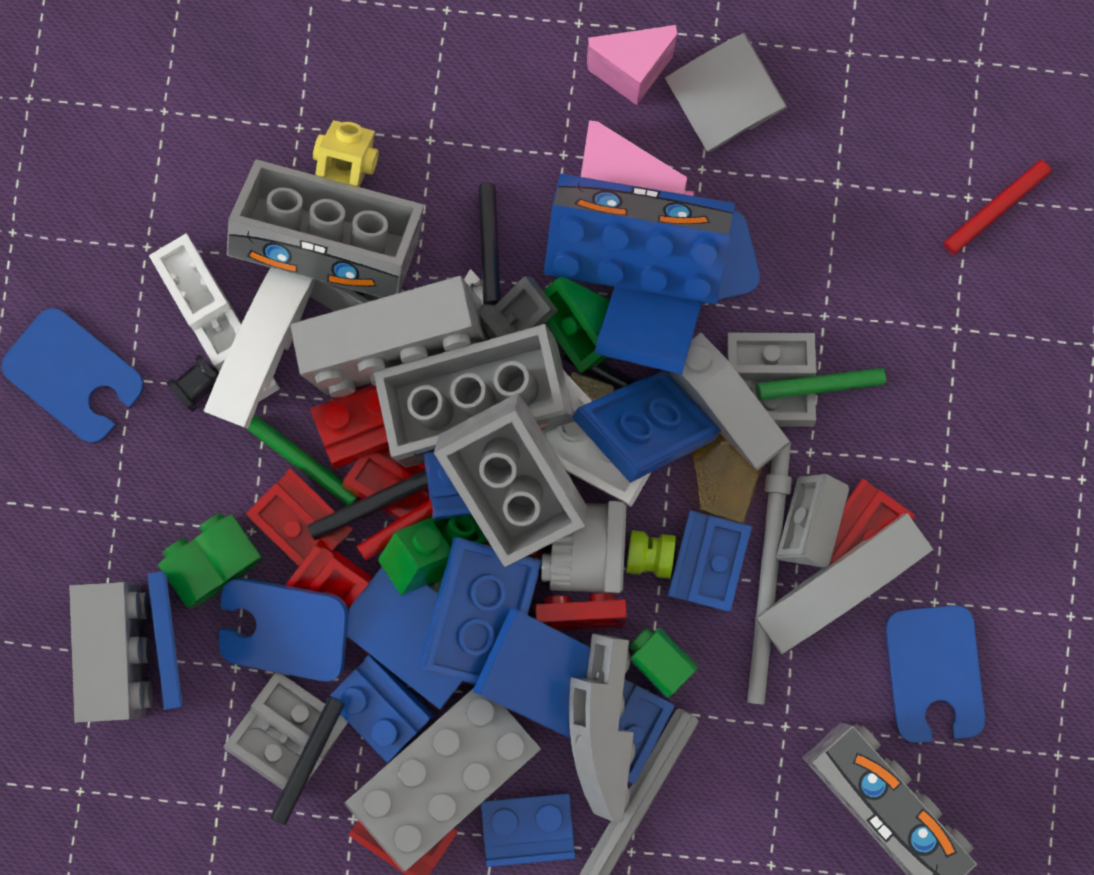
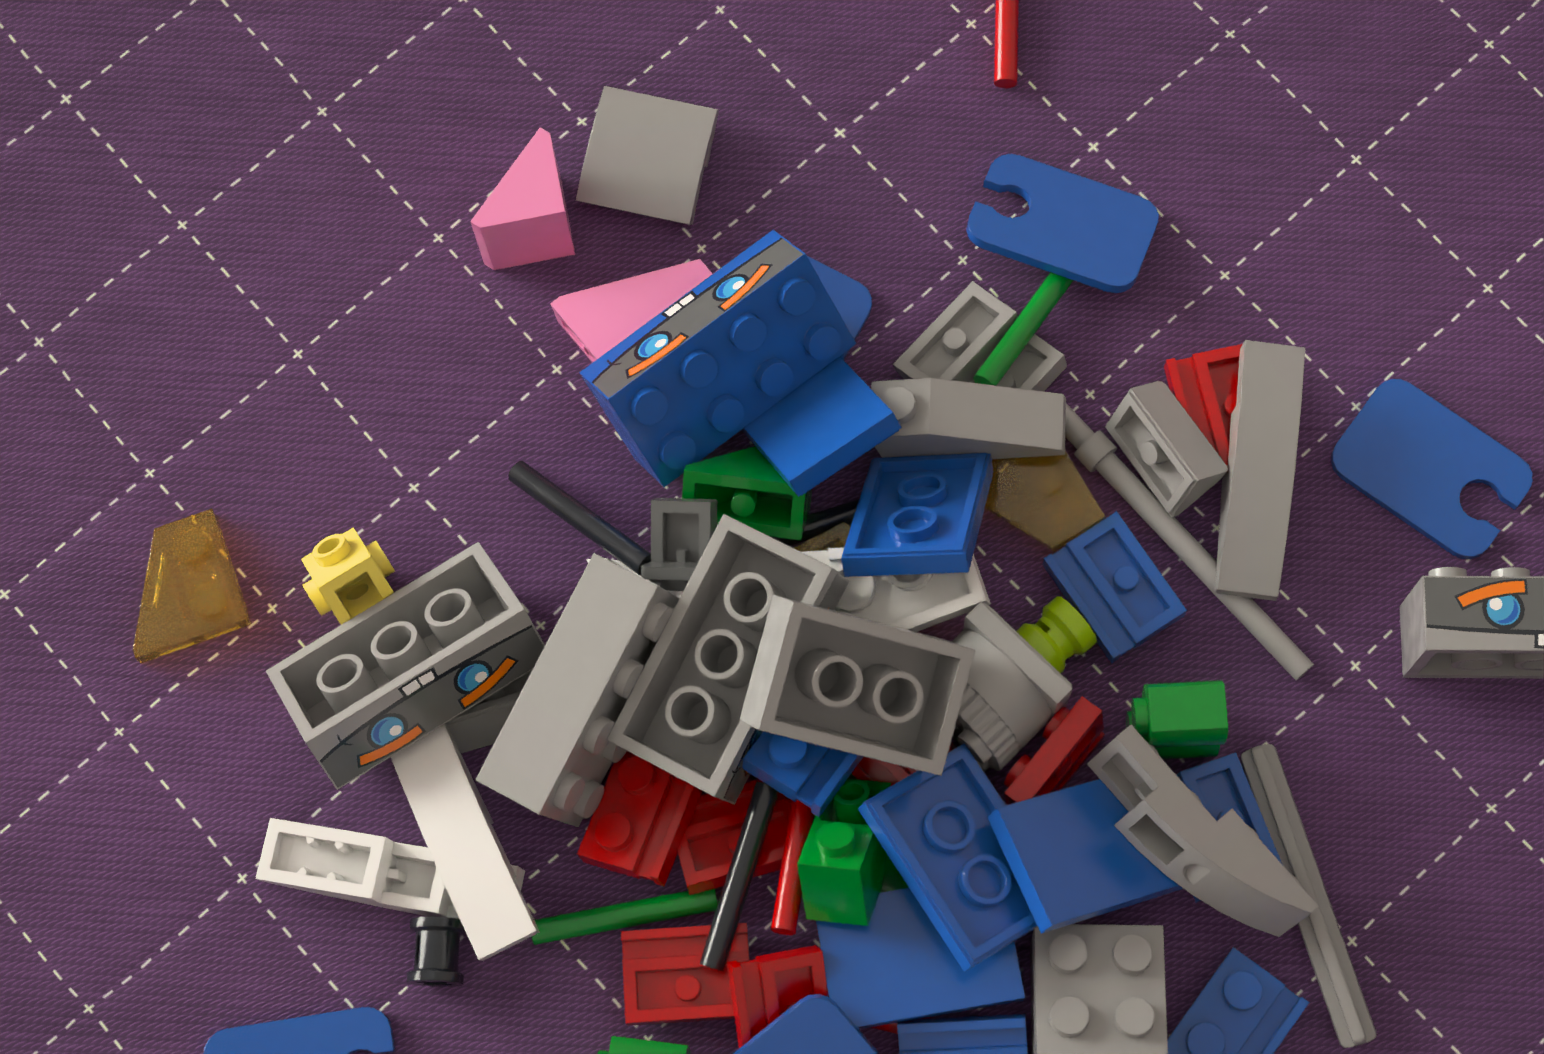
camera: 45 degrees left, 10 degrees down
none -> clear yellow wing [133,509,252,663]
none -> blue piece [966,154,1159,293]

